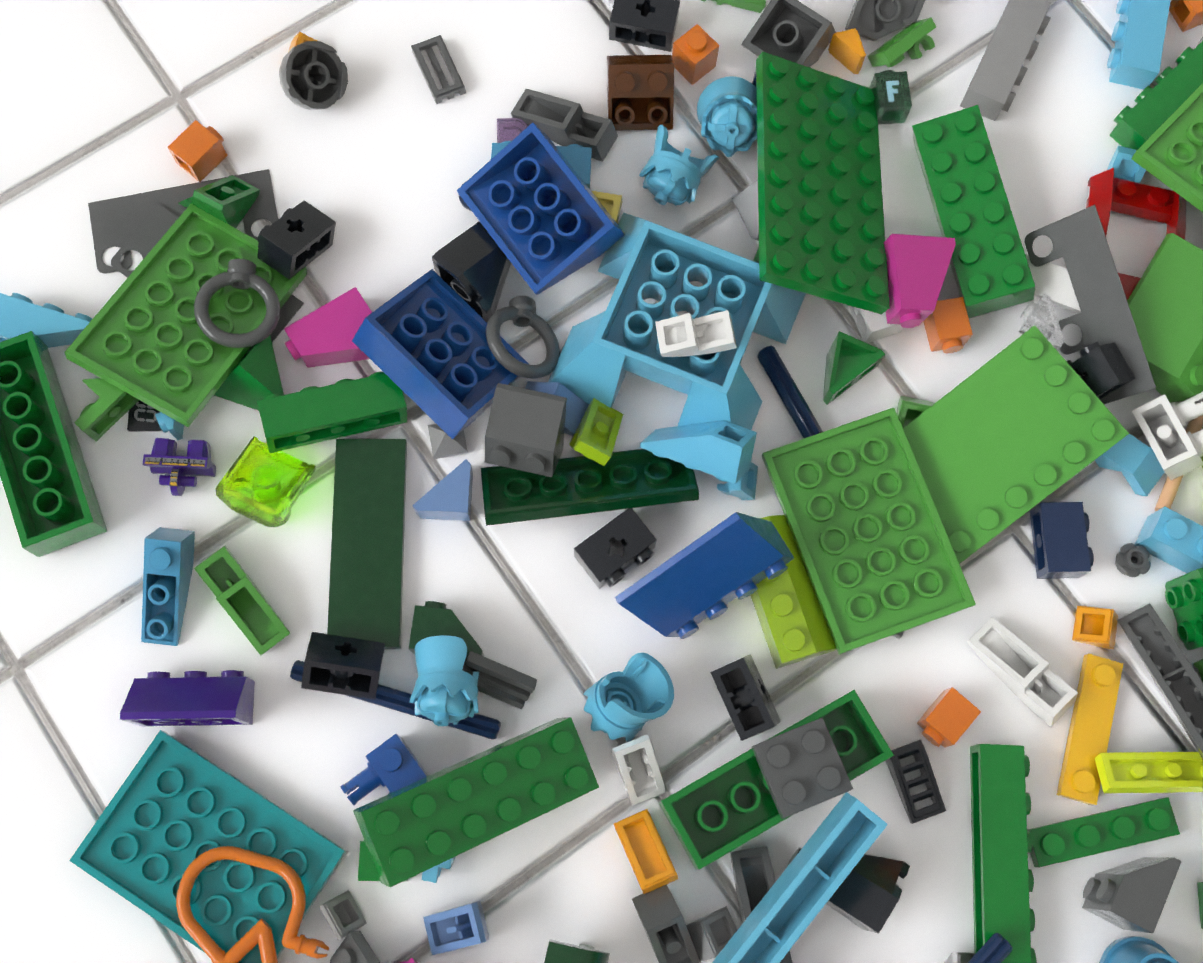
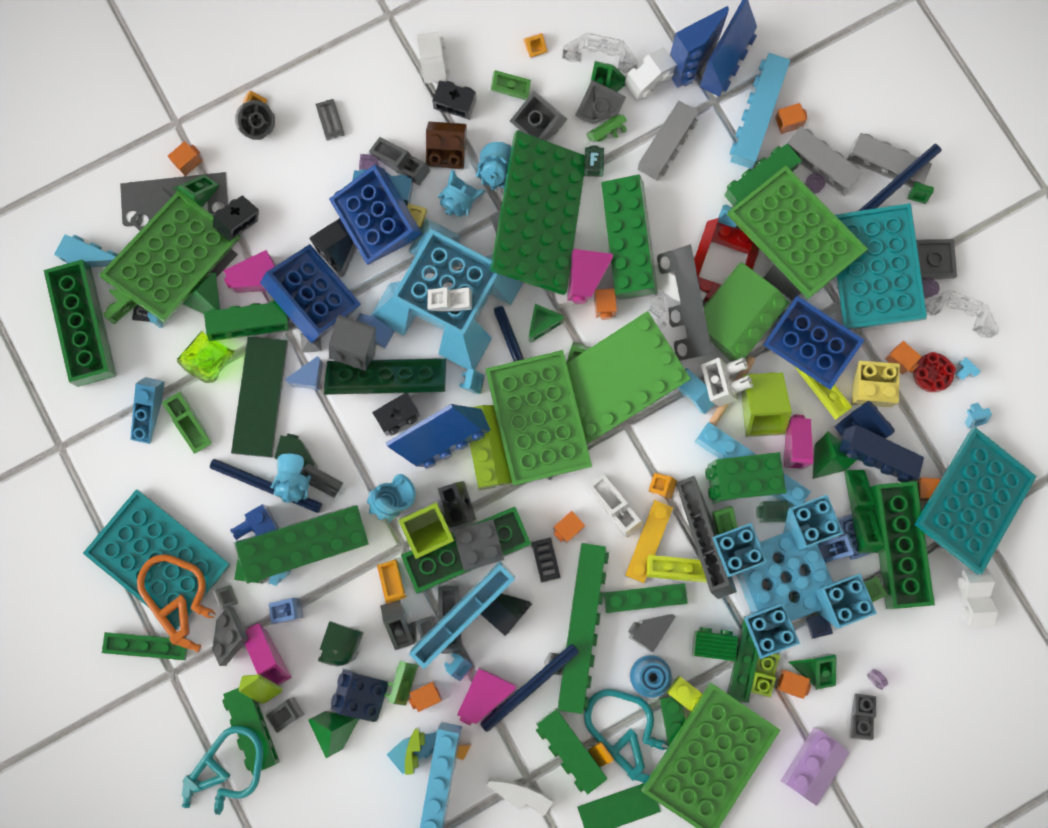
camera: 10 degrees right, 5 degrees up
dark purple slope [120,670,255,727] -> none
dark purple hips [142,438,217,496] -> none
dark grey piece [194,259,280,348] -> none
black brick [301,632,385,699] -> none
dark grey piece [486,295,560,379] -> none
lime slope [569,398,624,466] -> none
white slope [611,734,666,806] -> none
medium azure slope [640,420,757,484] -> none
orange brick [672,24,720,85] -> none
light orange slope [828,28,866,74] -> none
dark blue brick [1029,502,1094,579] -> none
black brick [1067,342,1136,400] -> none
dark grey plate [1115,543,1151,577] -> none
none -> lime slope [398,501,454,559]

